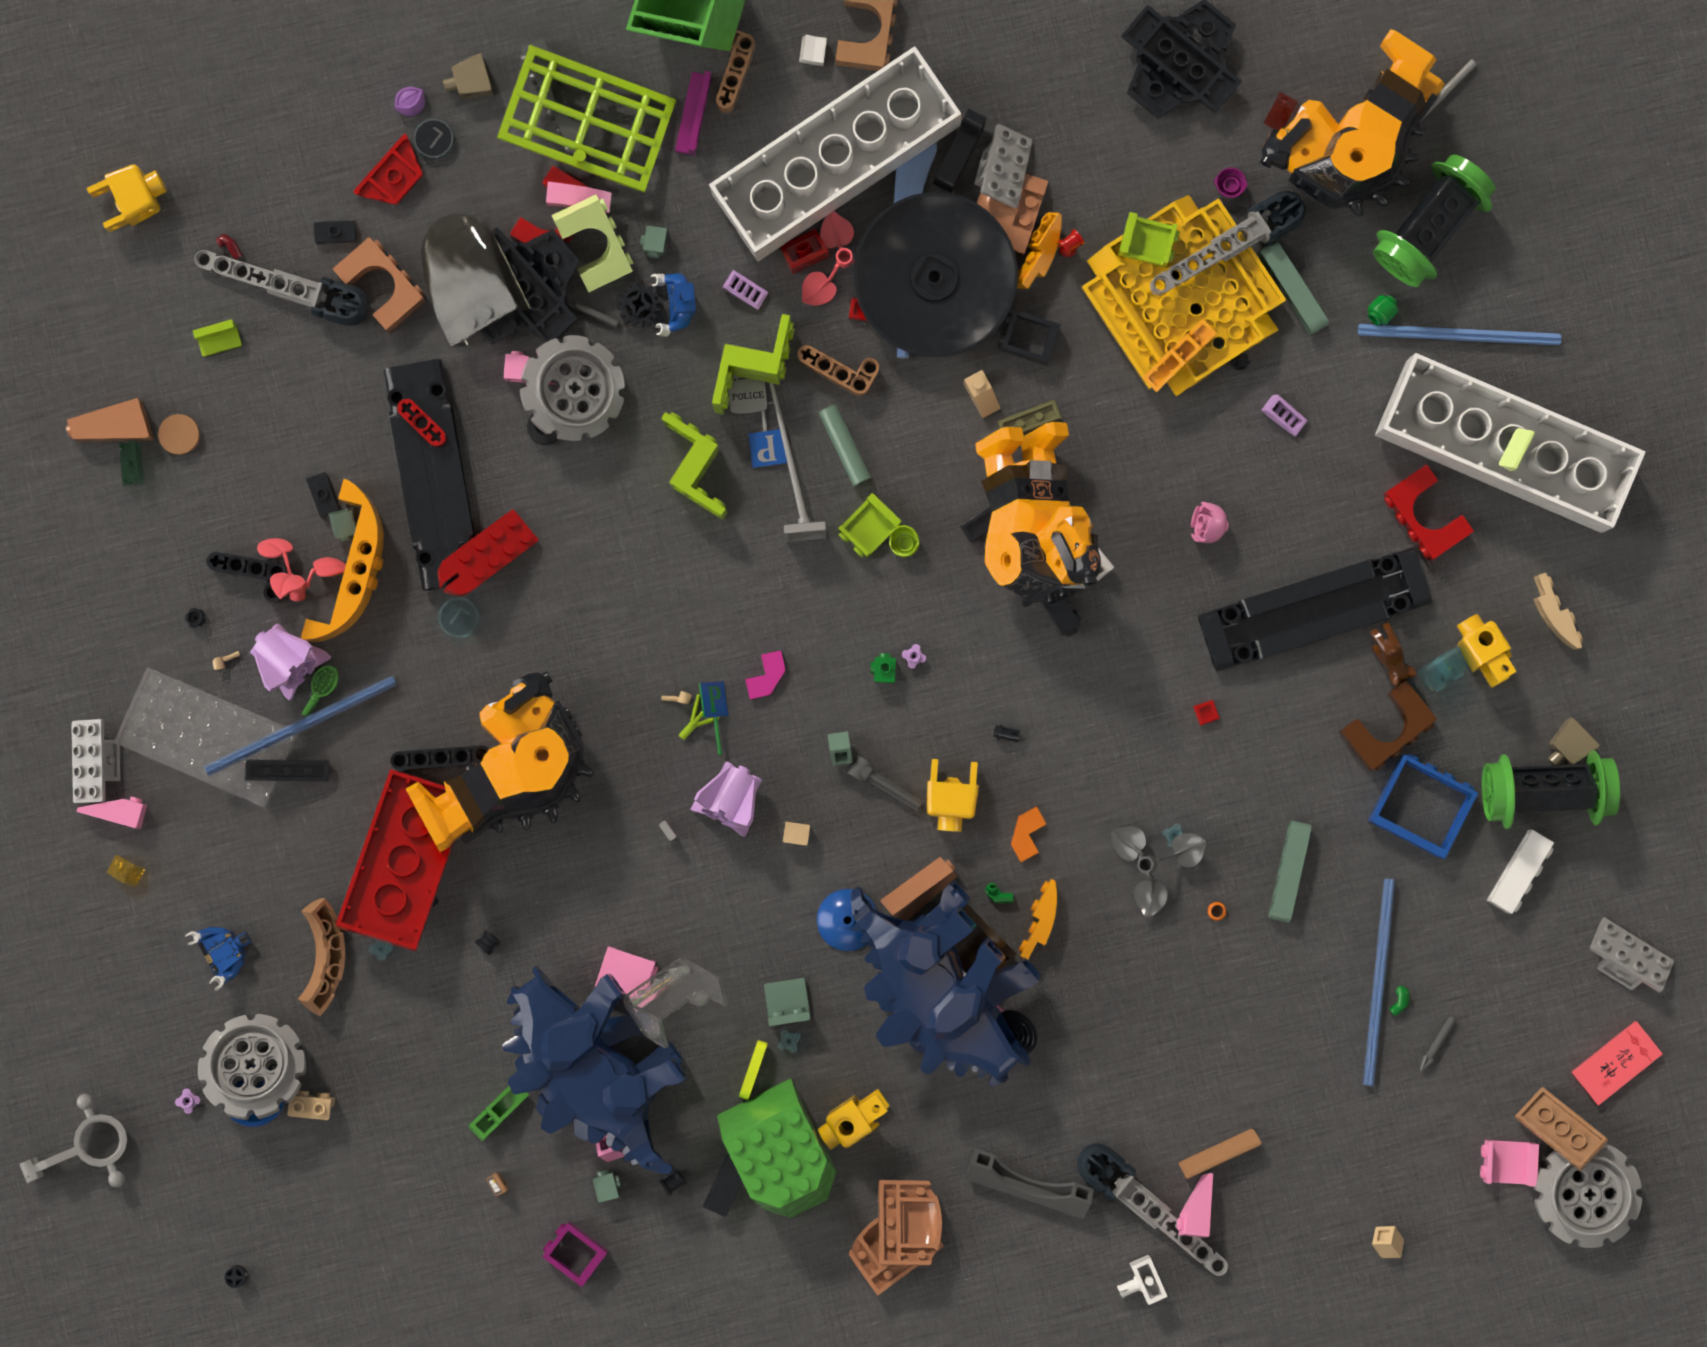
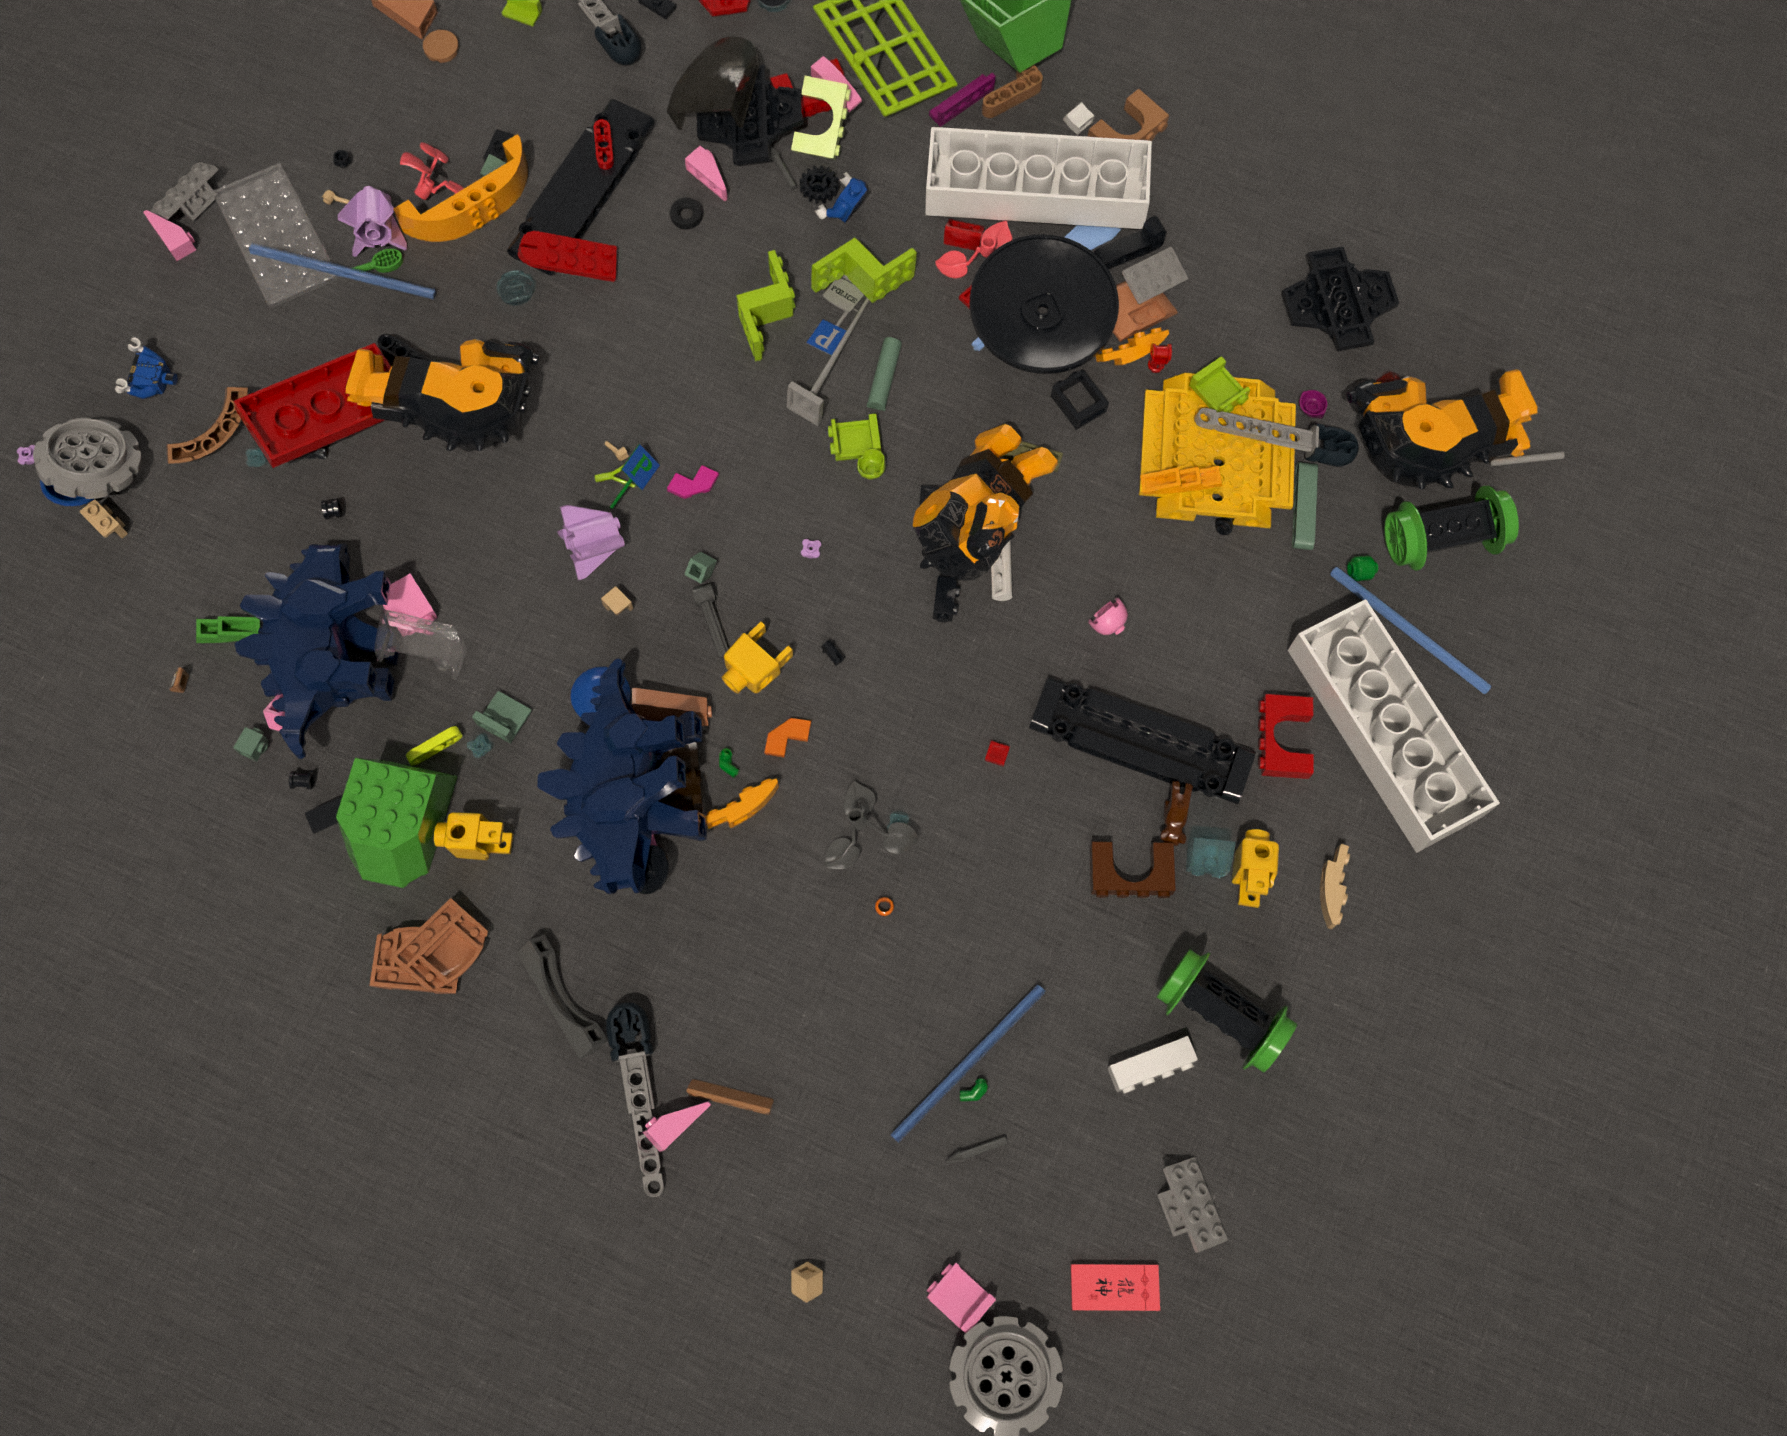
camera: 35 degrees right, 15 degrees down
clear yellow bracket [106,854,145,887] -> none
clear green hinge [118,441,144,486] -> none
black beam [206,552,288,603] -> none
black plate [244,759,329,781] -> none
nougat arch [333,237,426,333] -> none
light grey piece [520,335,625,441] -> none
magenta window [542,1221,609,1287] -> none
sand green brick [640,226,668,258] -> none
light grey tile [659,820,678,841] -> none
lavender slope [723,270,768,310] -> none
medium nougat beam [797,345,879,397] -> none
green brick [870,653,896,684] -> none
tan slope [963,370,1001,418] -> none
white brick [1117,1255,1168,1305] -> none
lavender slope [1261,395,1308,436] -> none
sand green beam [1269,820,1311,923] -> none
blue window [1368,753,1478,859] -> none
yellowish green slope [1499,428,1535,472] -> none
medium nougat tile [1515,1087,1608,1171] -> none
dark tan torso [1547,717,1600,765] -> none

